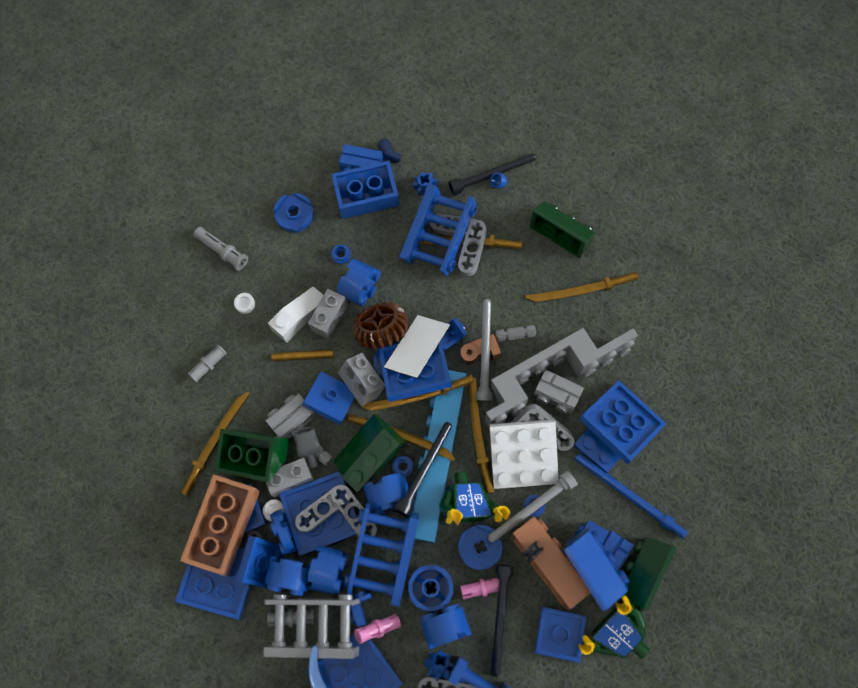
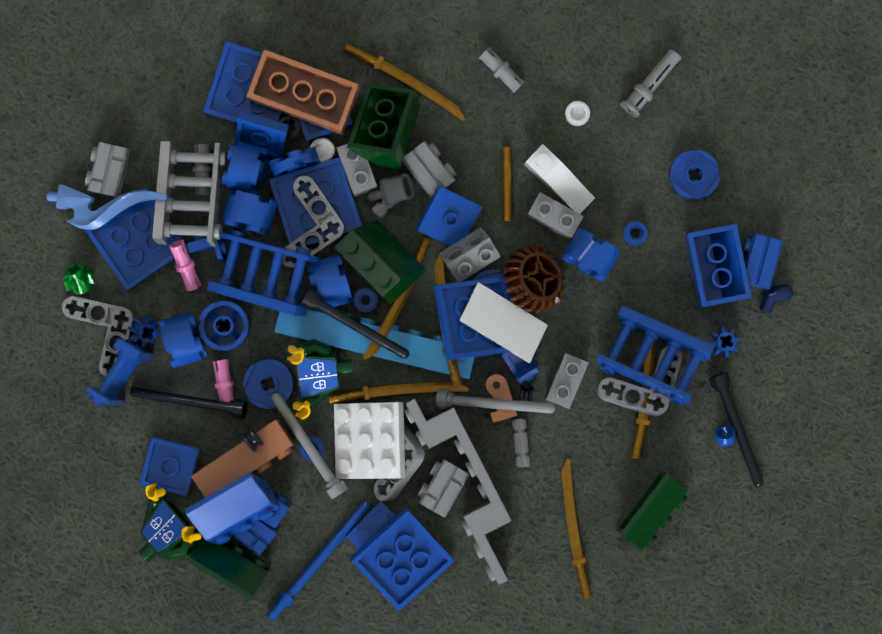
camera: 85 degrees right, 15 degrees up
none -> black bush [519,385,533,402]
none -> light grey brick [545,353,589,409]

